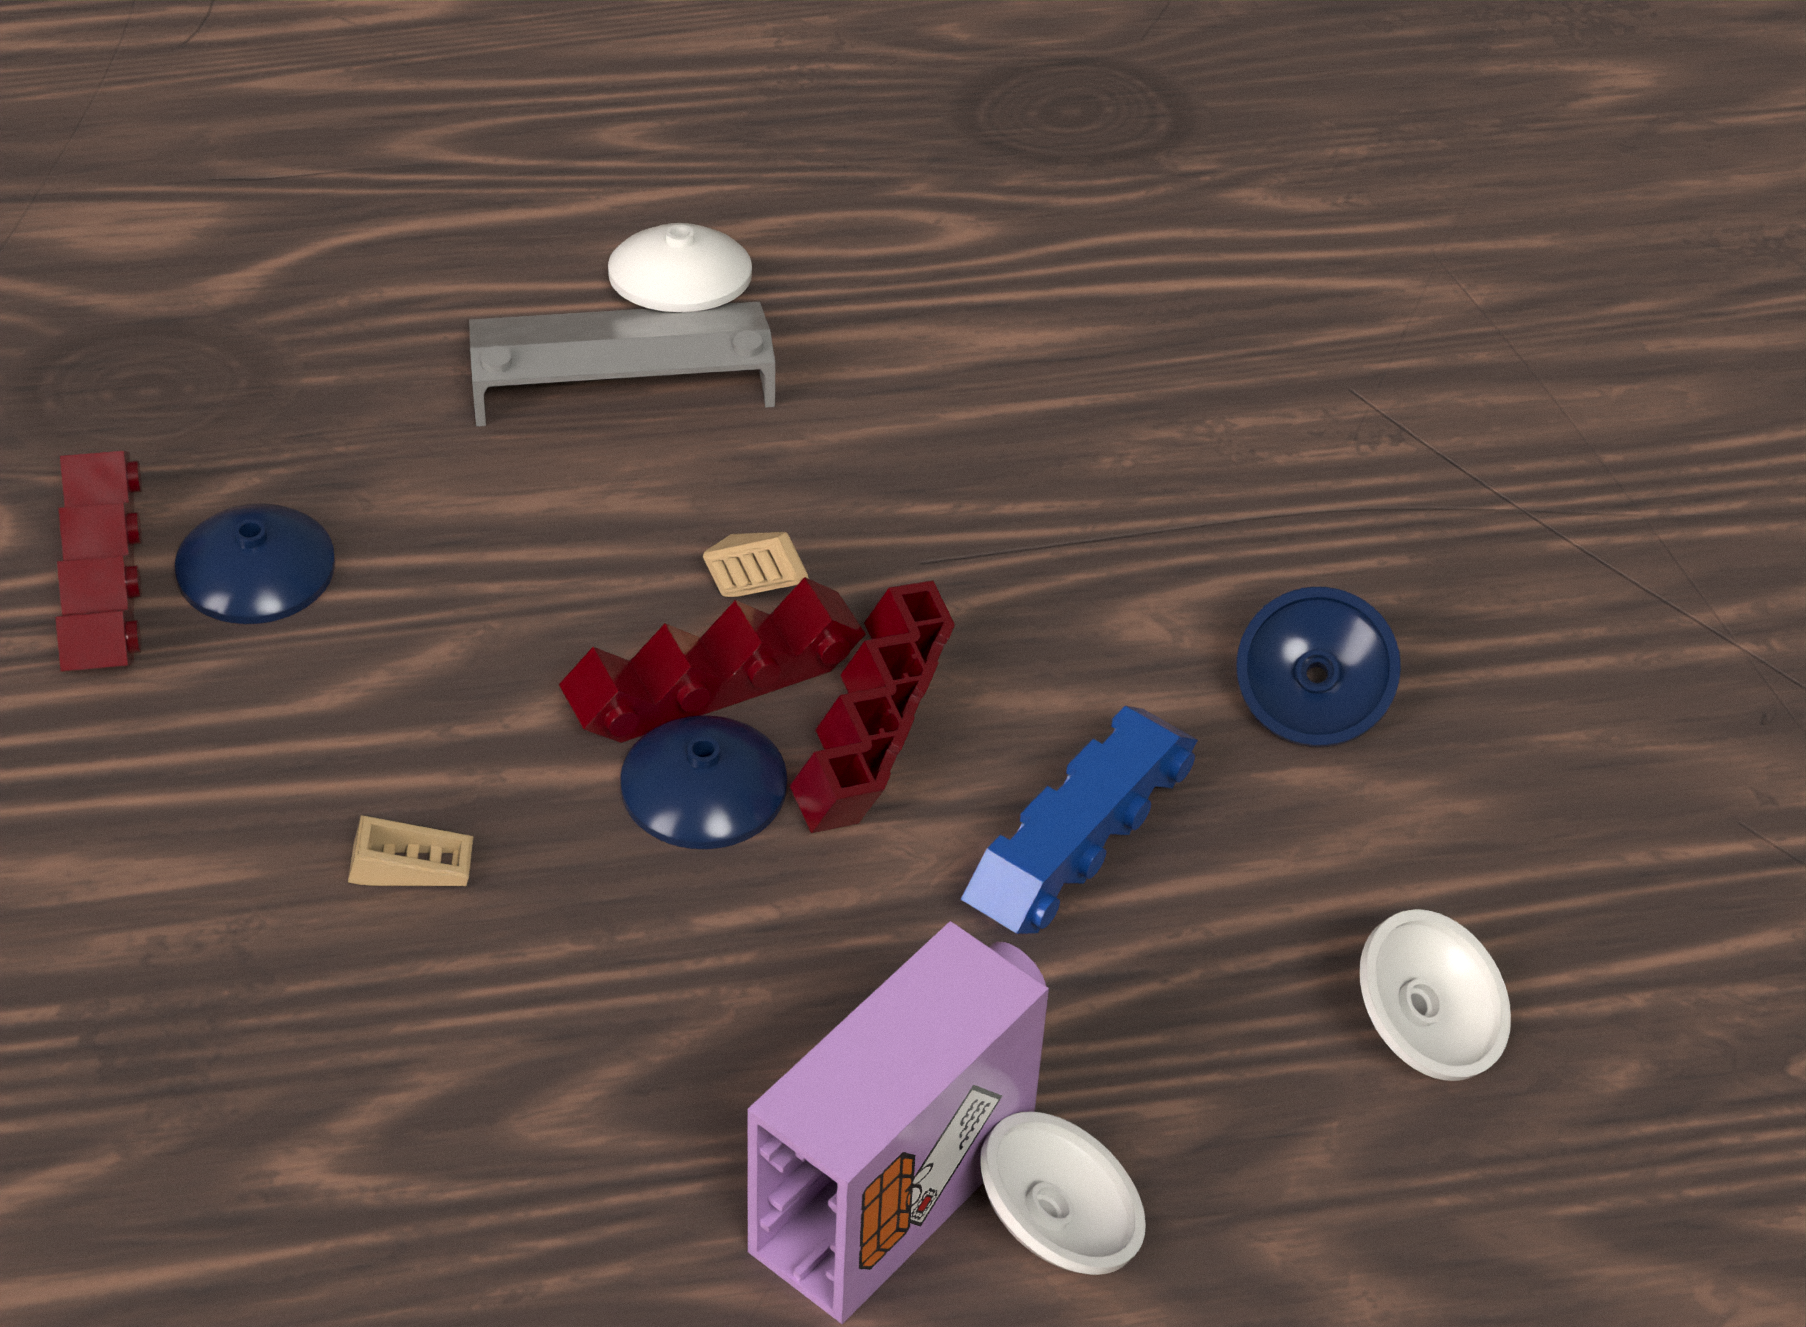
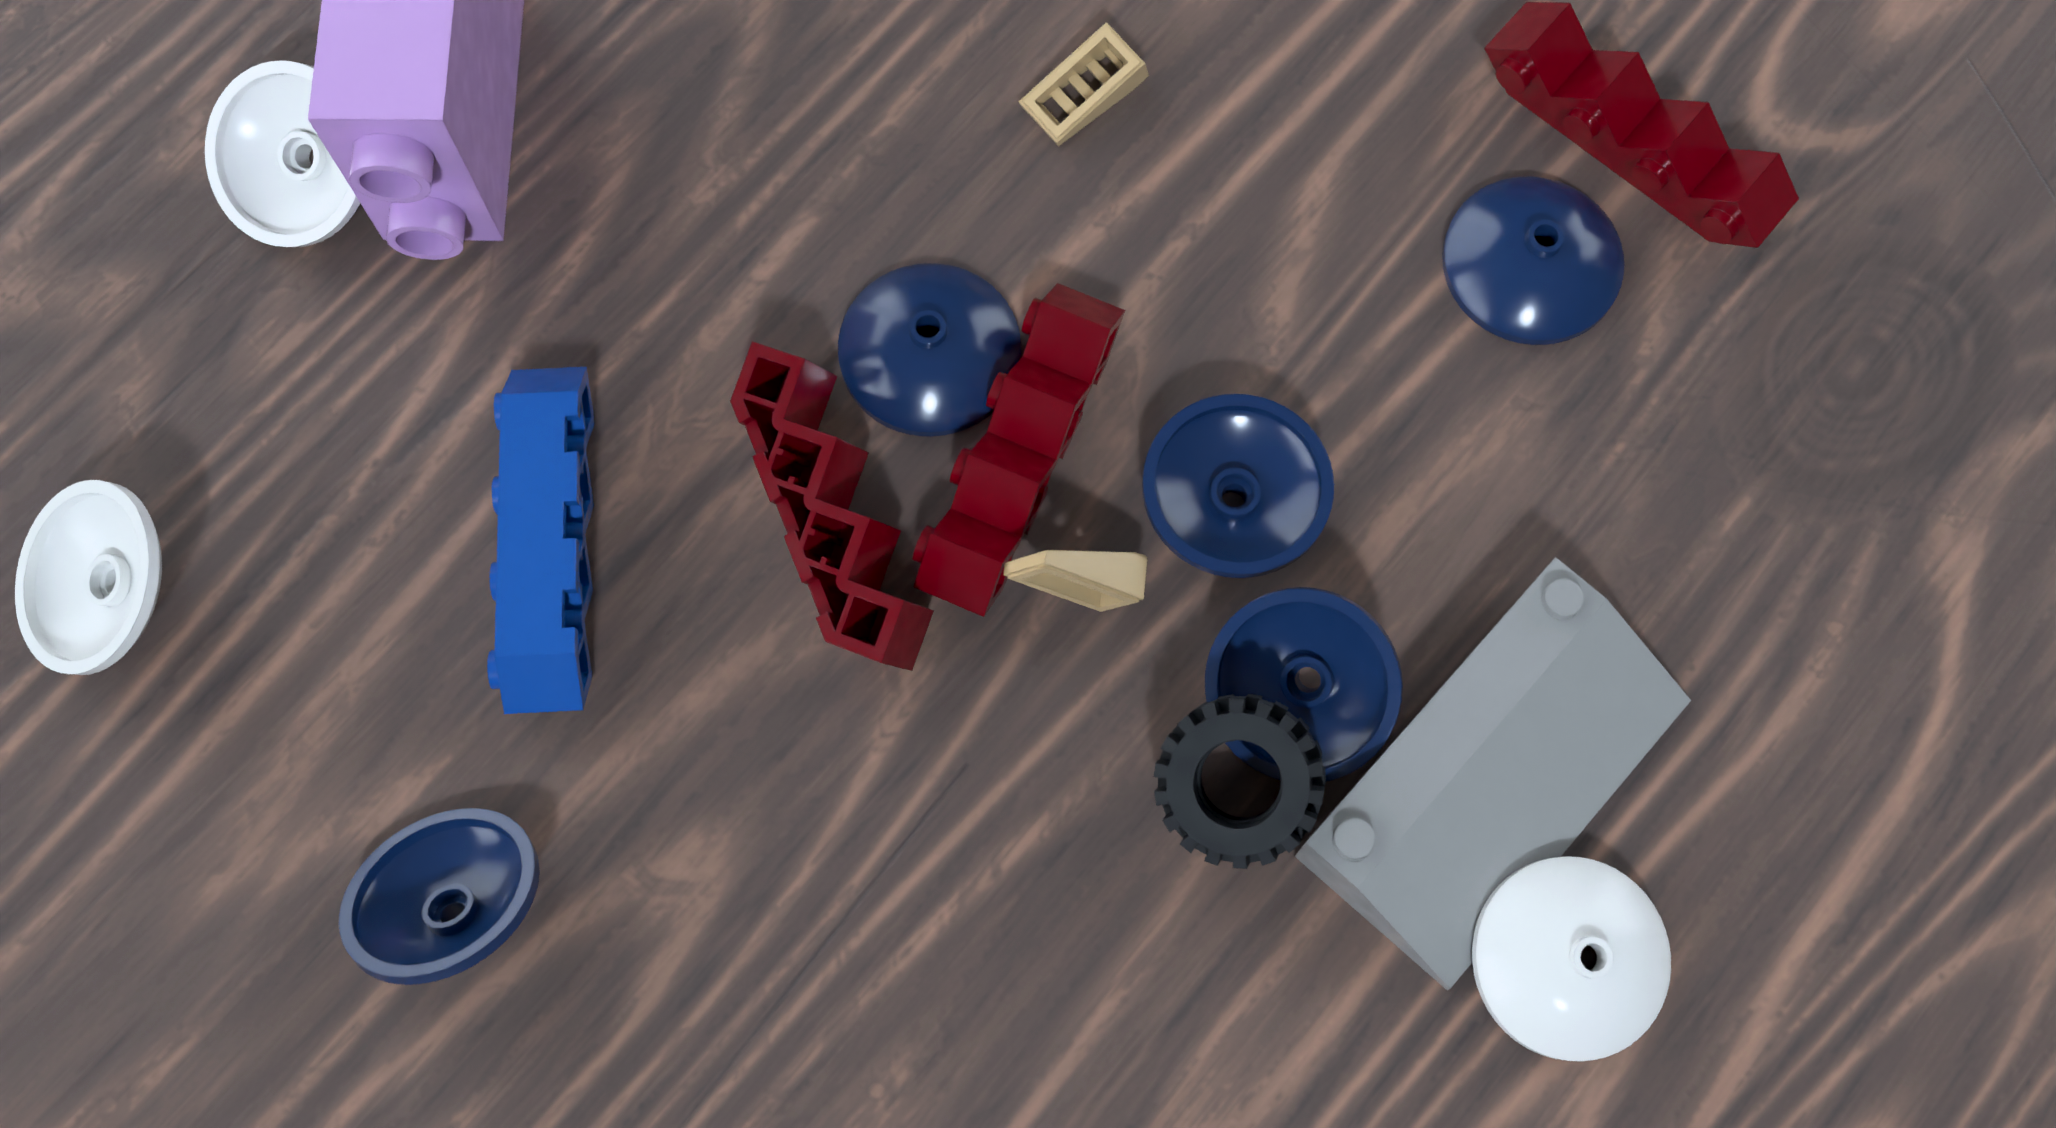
camera: 140 degrees right, 25 degrees up
none -> dark blue dish [1142,394,1334,578]
none -> black tyre [1154,694,1326,869]
none -> dark blue dish [1205,587,1403,782]

